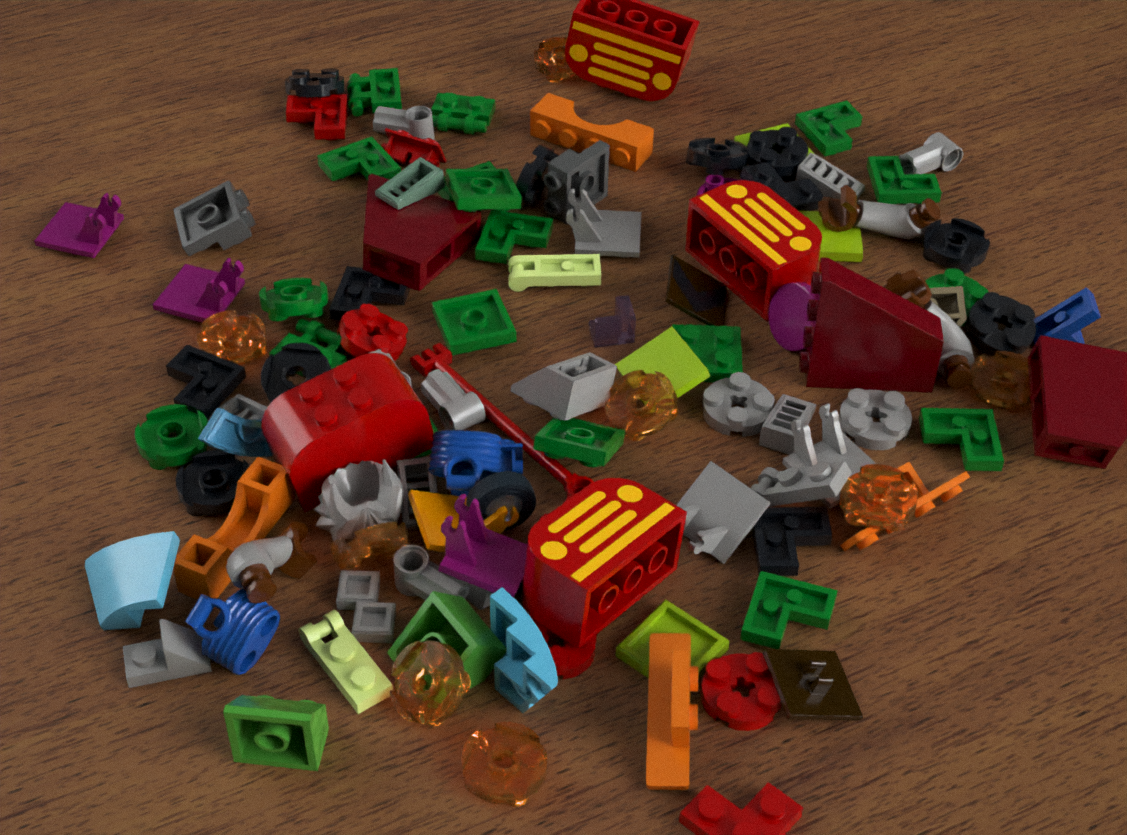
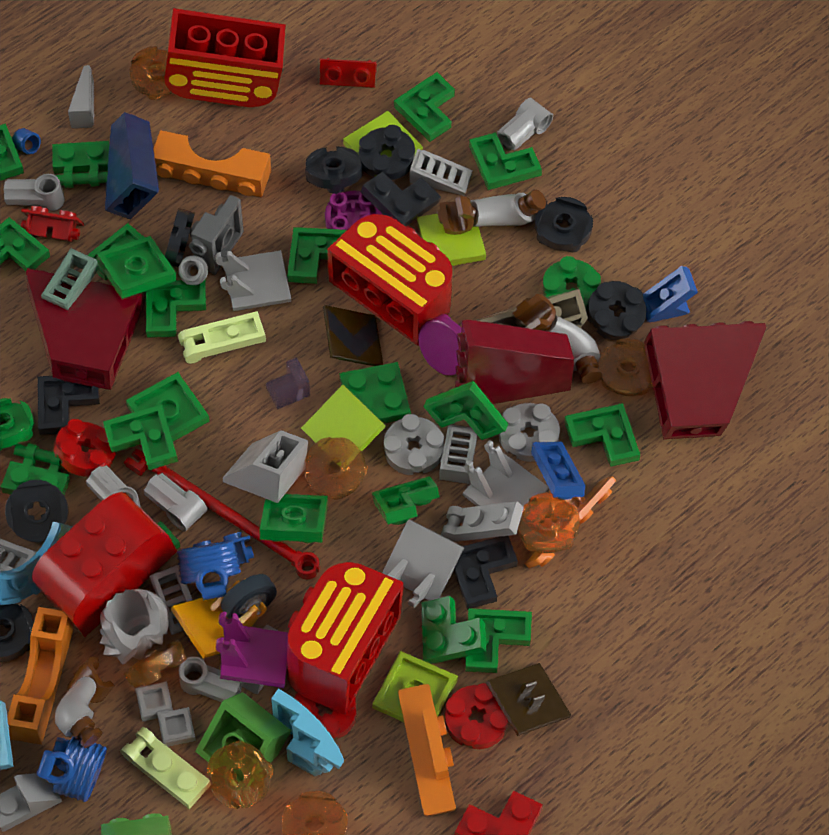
camera: 15 degrees left, 15 degrees up
none -> blue piece [12,128,41,155]
none -> light grey slope [68,65,94,129]
none -> green plate [103,404,179,470]
none -> dark blue slope [105,112,159,220]
none -> light grey plate [179,256,208,285]
none -> green plate [287,227,347,284]
none -> red hinge [320,57,377,88]
none -> green plate [372,476,440,525]
none -> green plate [421,596,486,664]
none -> green plate [423,381,508,440]
none -> blue plate [531,442,586,500]

